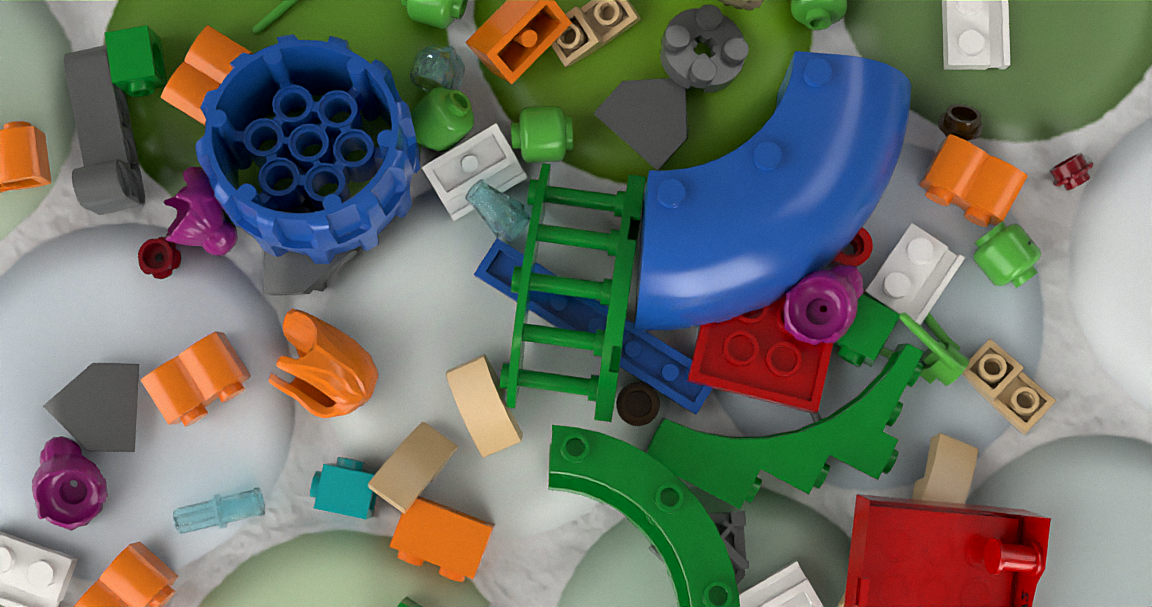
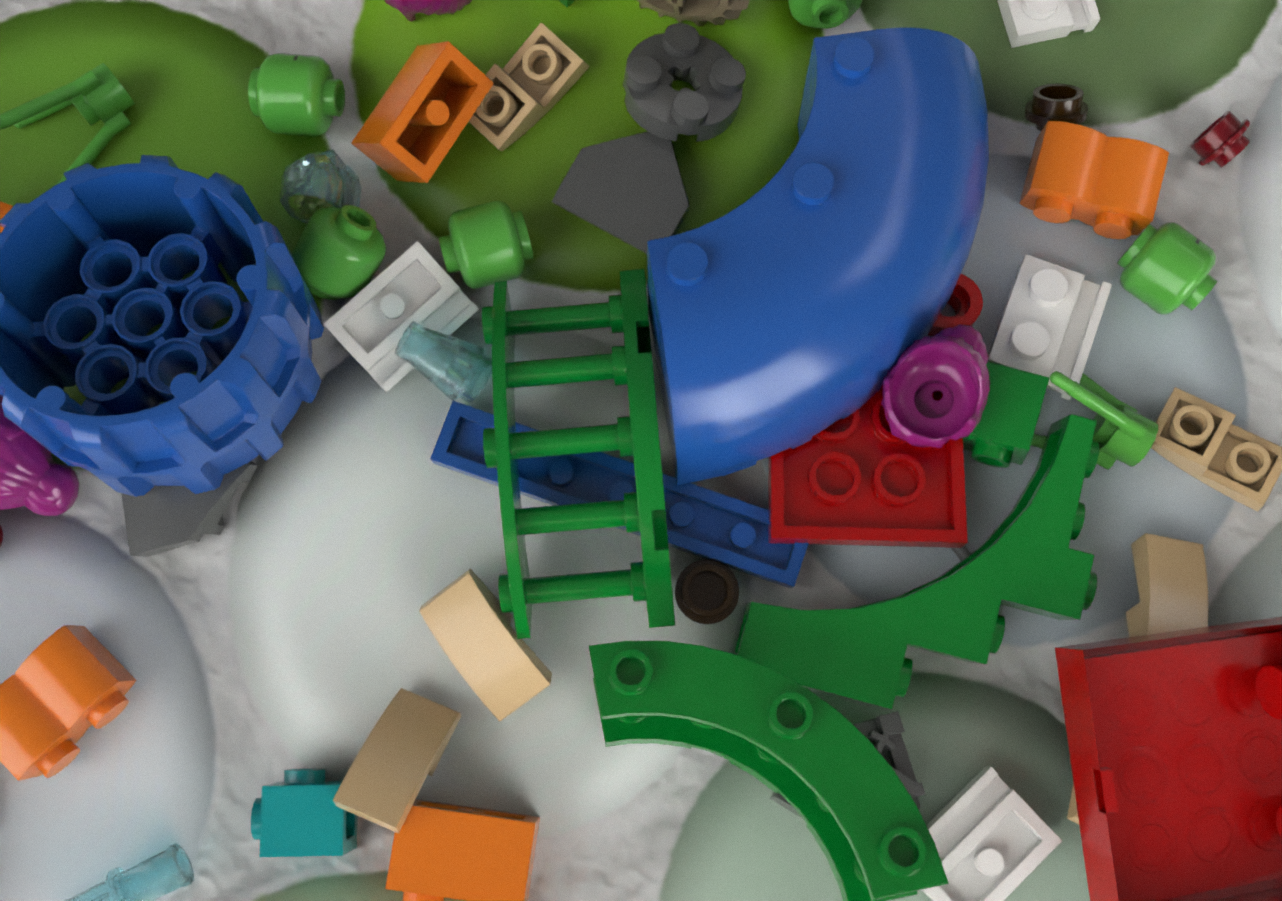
camera: 15 degrees left, 5 degrees down
orange hair [268,308,379,418] -> none

